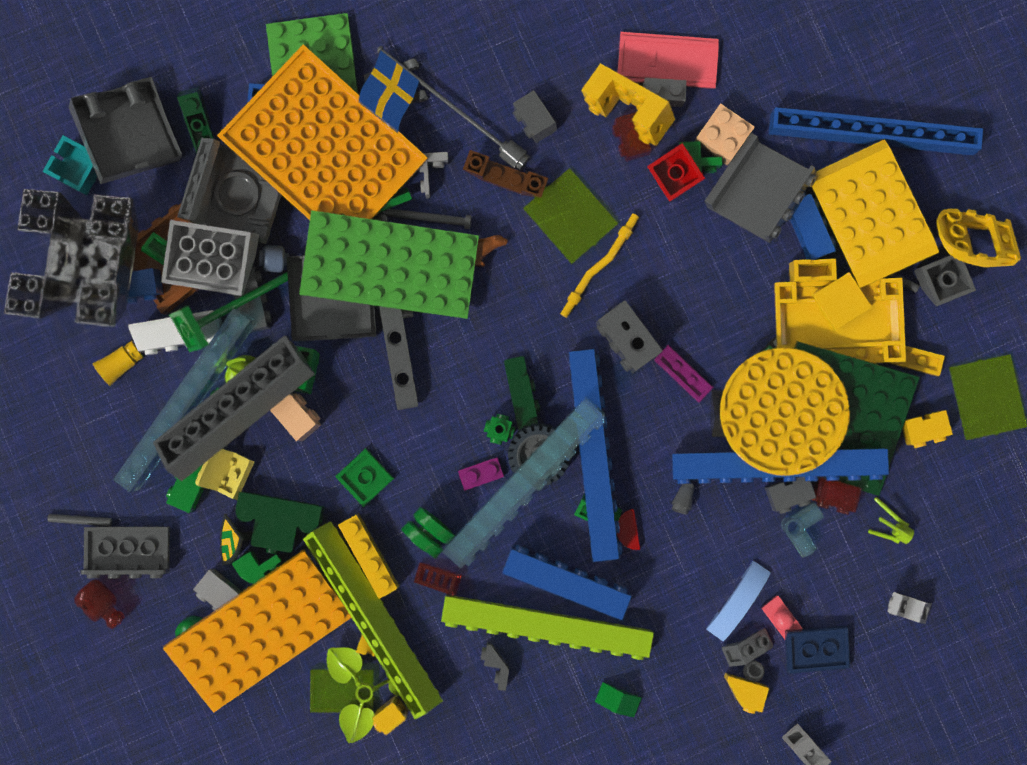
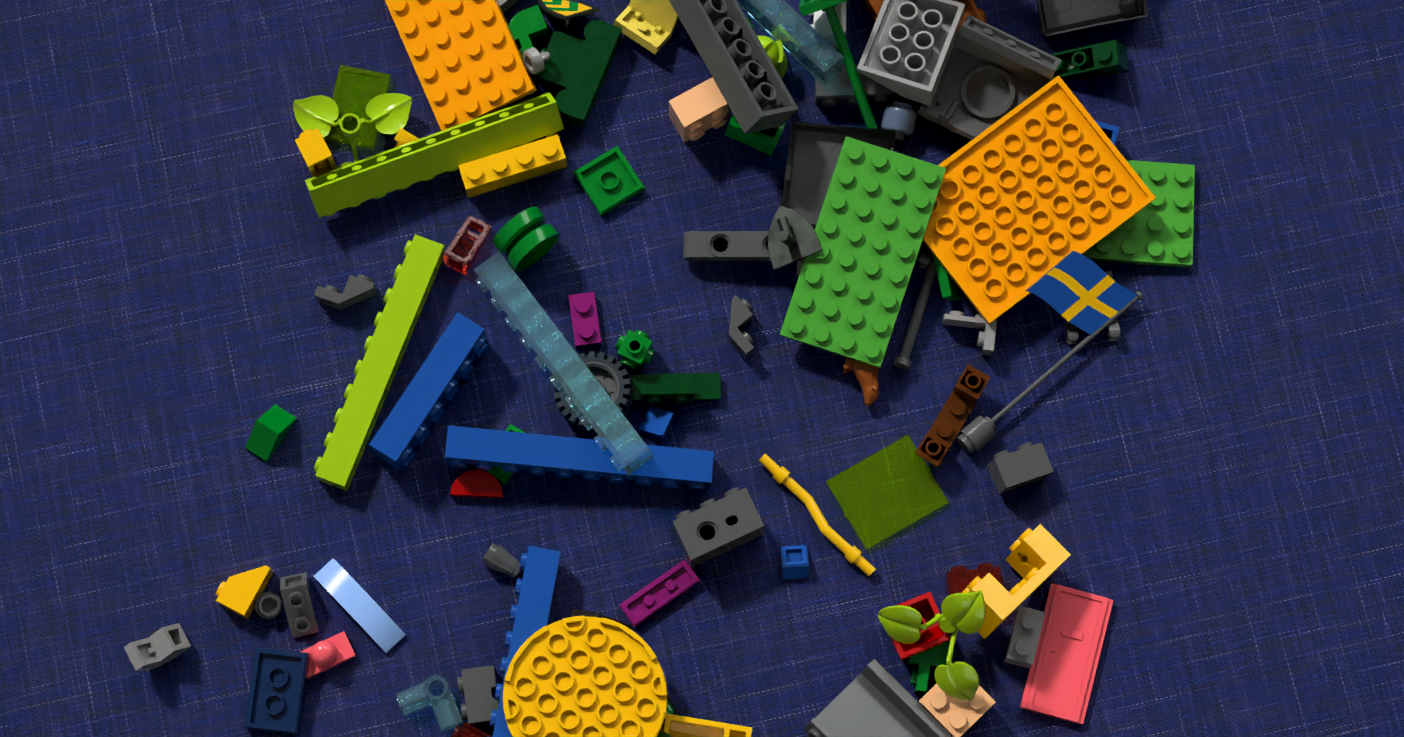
camera: 100 degrees right, 10 degrees down
none -> light grey tile [523,47,551,75]
none -> blue slope [639,406,674,440]
none -> dark grey slope [728,295,754,360]
none -> pearl dark grey shield [768,205,822,270]
none -> blue slope [780,545,809,579]
none -> lime plant [878,590,986,700]

